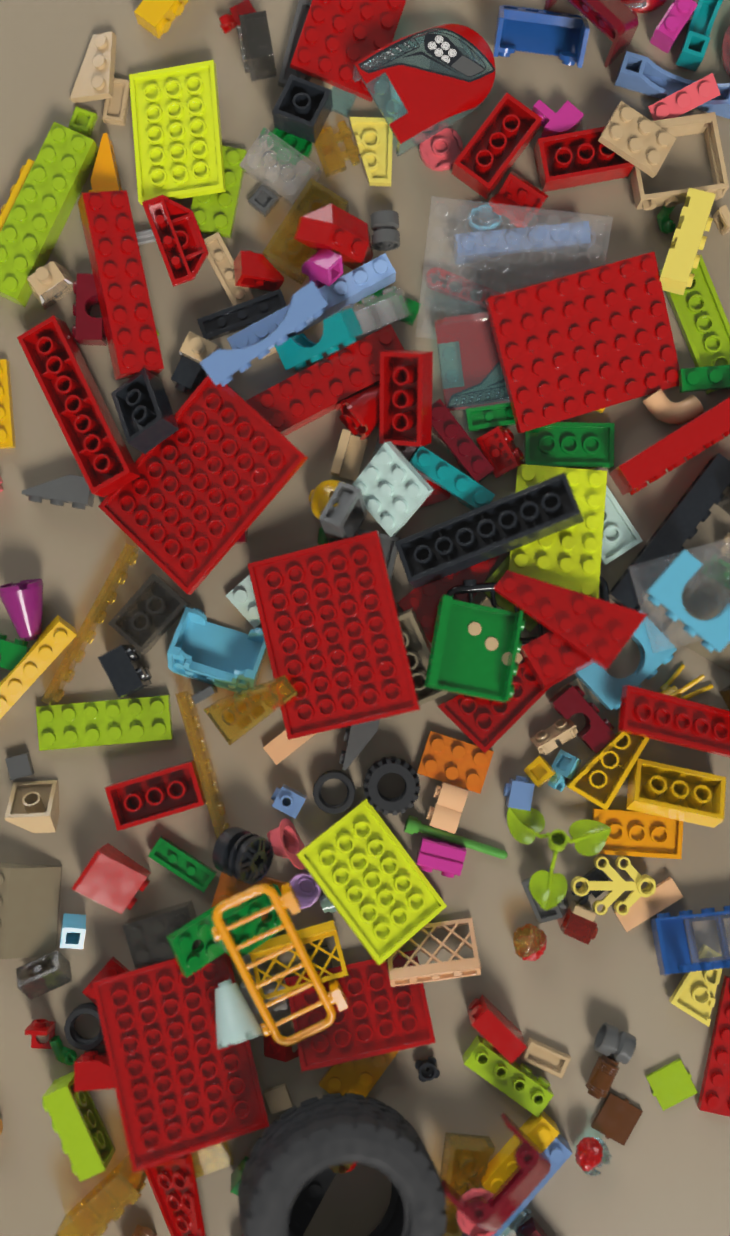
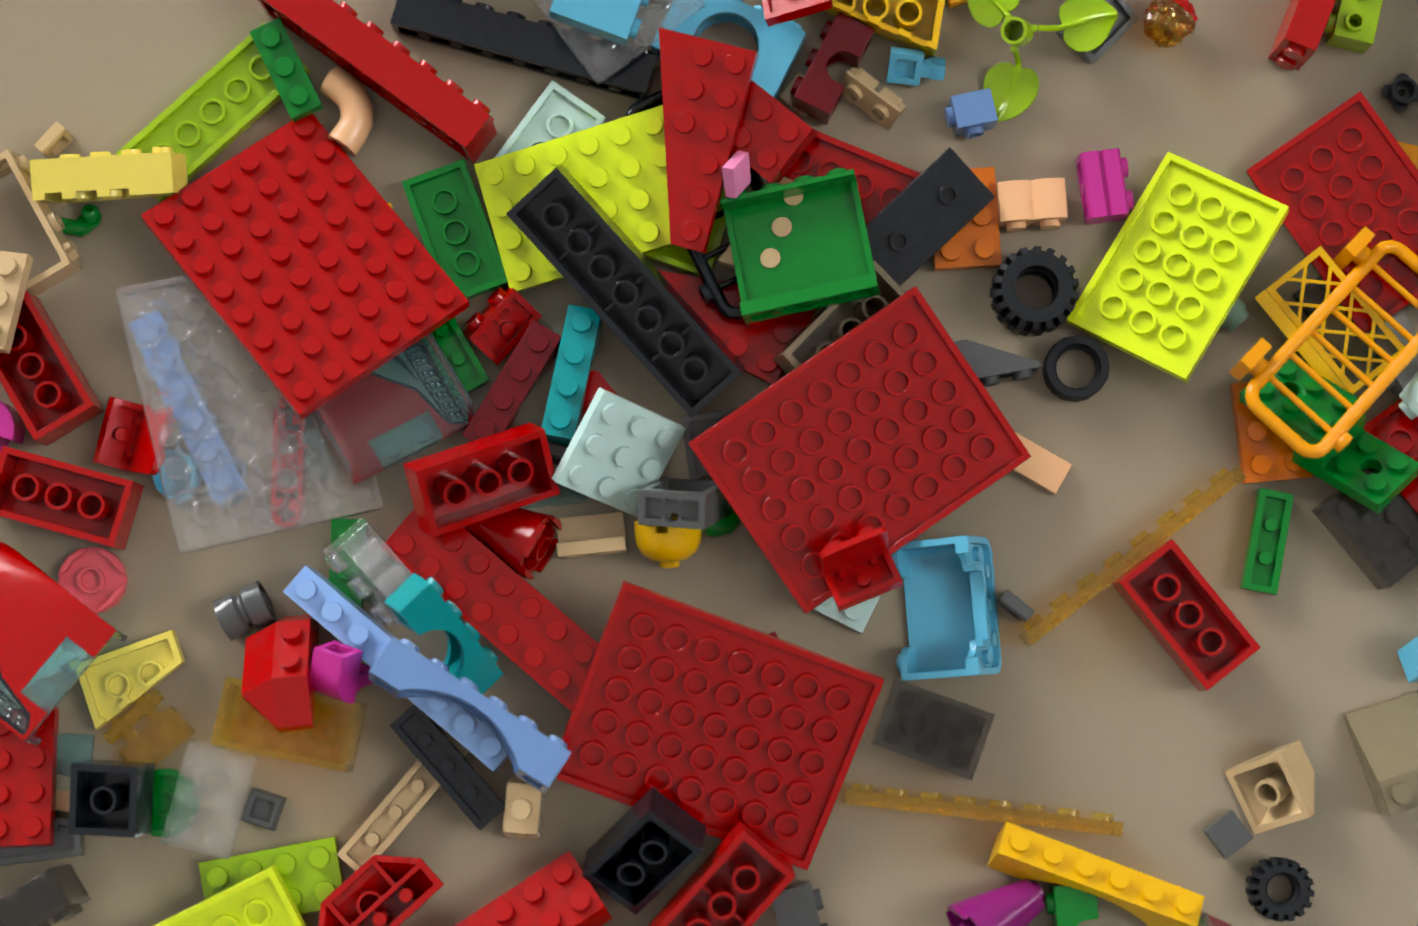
camera: 115 degrees left, 5 degrees down
lime plate [36,695,173,751] -> none
slope [71,843,151,914] -> none
black brick [98,645,152,698] -> none
black brick [171,356,206,394] -> none
clear yellow wedge [203,675,298,745] -> none
black wheel [212,827,273,884] -> none
red slope [234,250,284,292] -> none
coral piece [267,818,305,869] -> none
medium blue brick [271,784,307,819] -> none
lavender hair [290,871,321,909] -> none
light nougat fence [387,918,481,987] -> none
bright green piece [404,815,508,859] -> none
yellow plate [524,755,556,787] -> none
none -> bright pink tile [722,150,751,199]
none -> red bracket [819,526,903,612]
none -> black plate [866,147,995,286]

